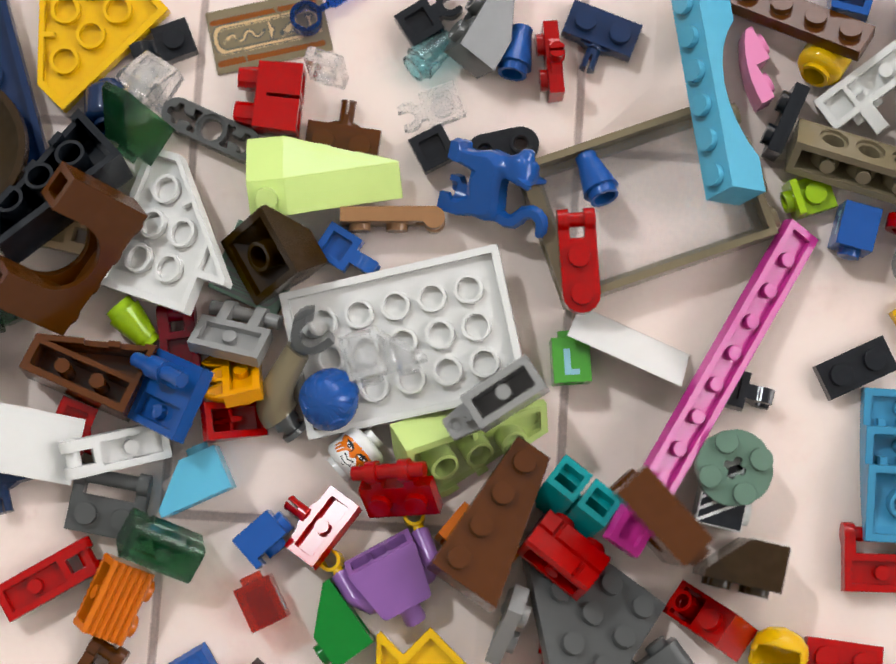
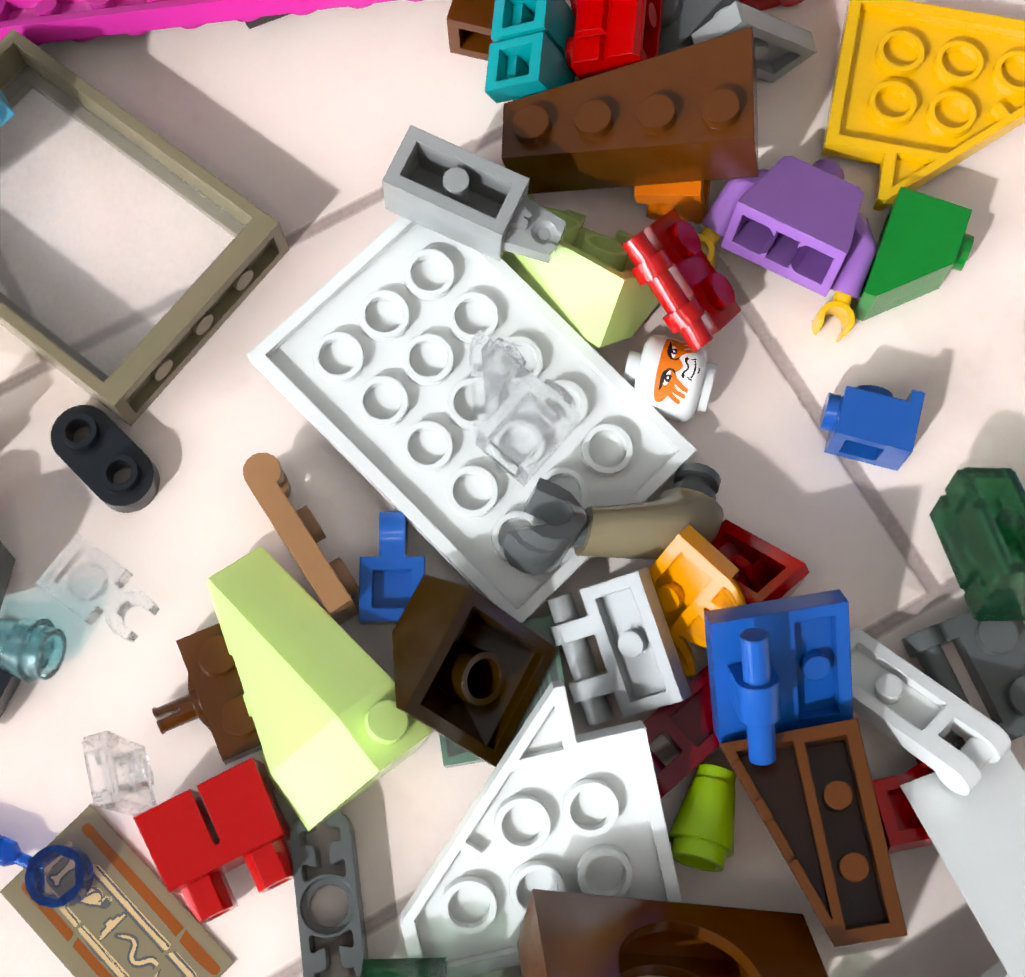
camera: 120 degrees left, 10 degrees down
medium azure slope [159,442,237,518] -> none
clear red brick [233,570,291,633] -> none
plate [284,485,362,570] -> none
blue hair [298,368,359,431] -> none
black plate [408,123,453,175] -> none
blue animal [437,138,548,238] -> none
bright green brick [549,330,592,386] -> none
red plate [556,207,601,315] -> none
white sticker [567,311,689,387] -> none
blue cone [575,149,619,207] -> none

